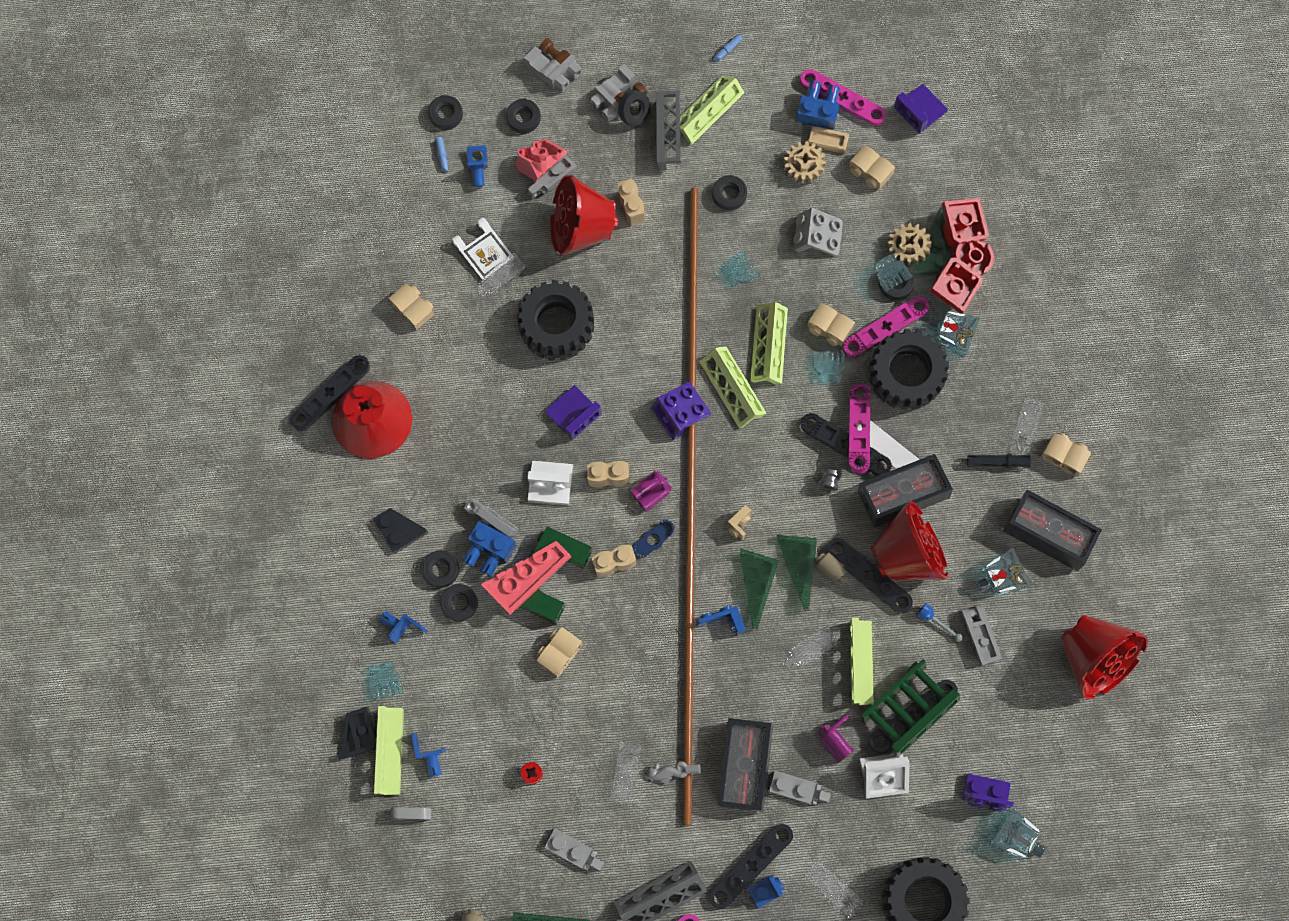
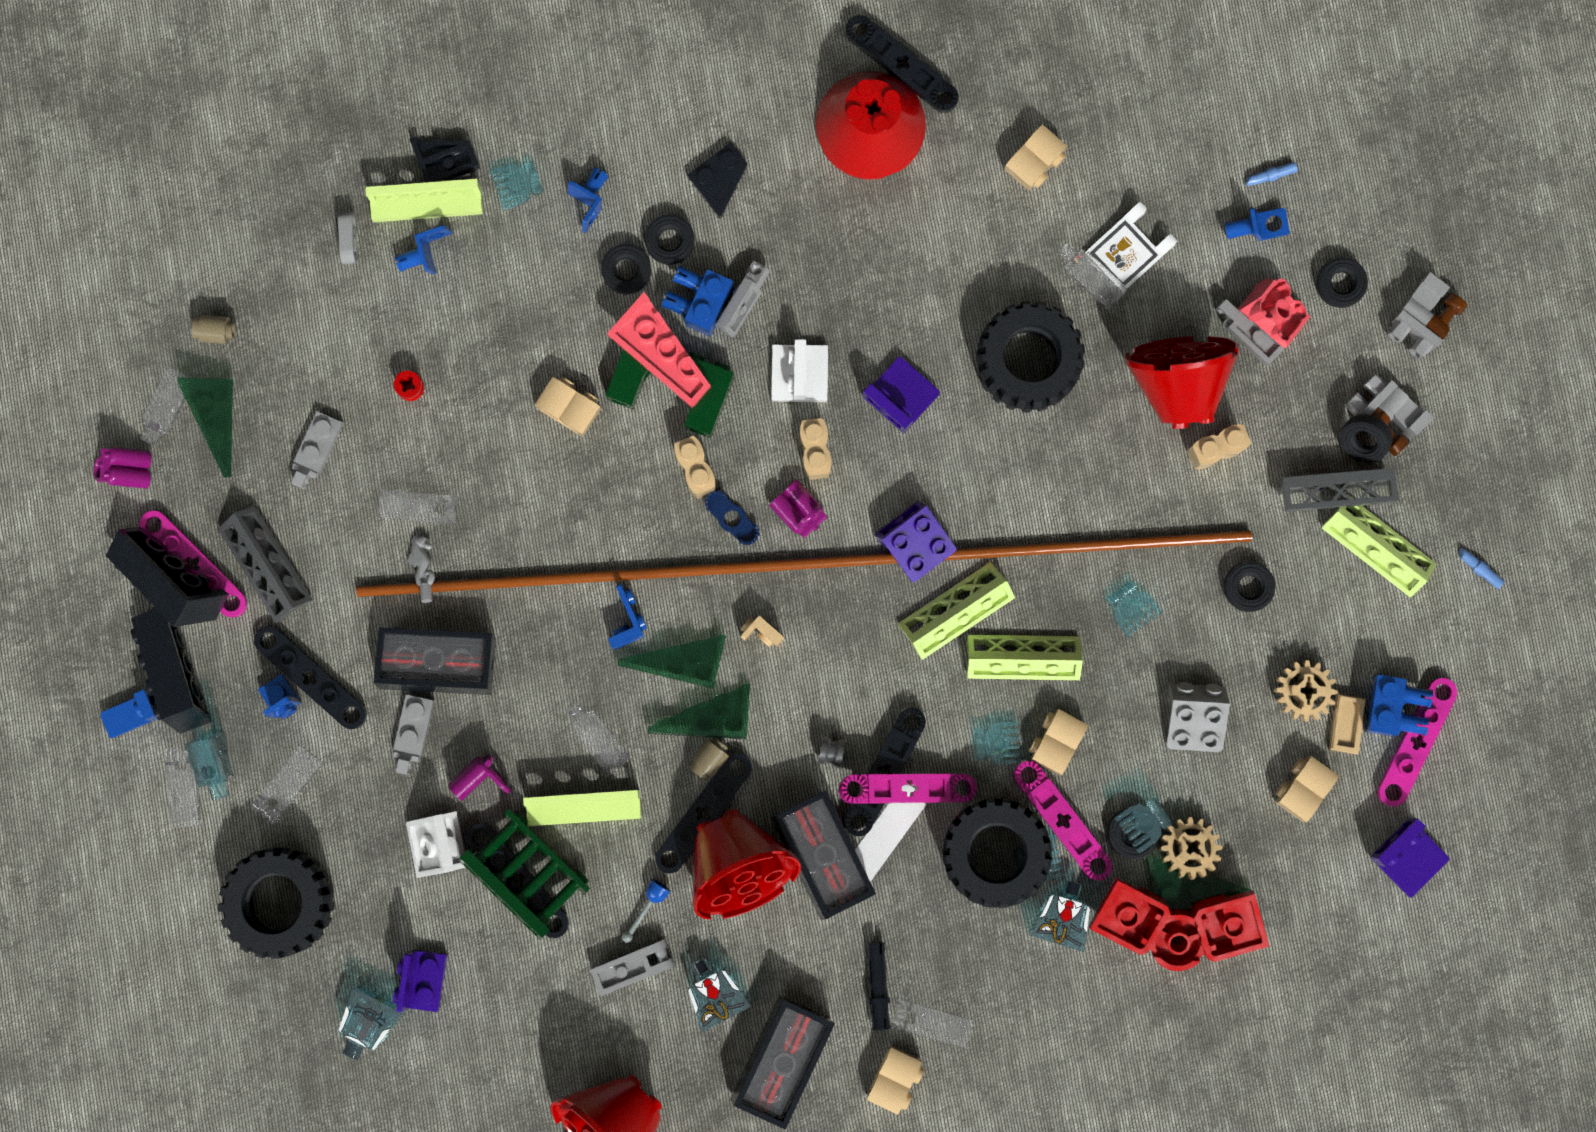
camera: 80 degrees right, 10 degrees up
black tyre [428,95,463,130] -> none

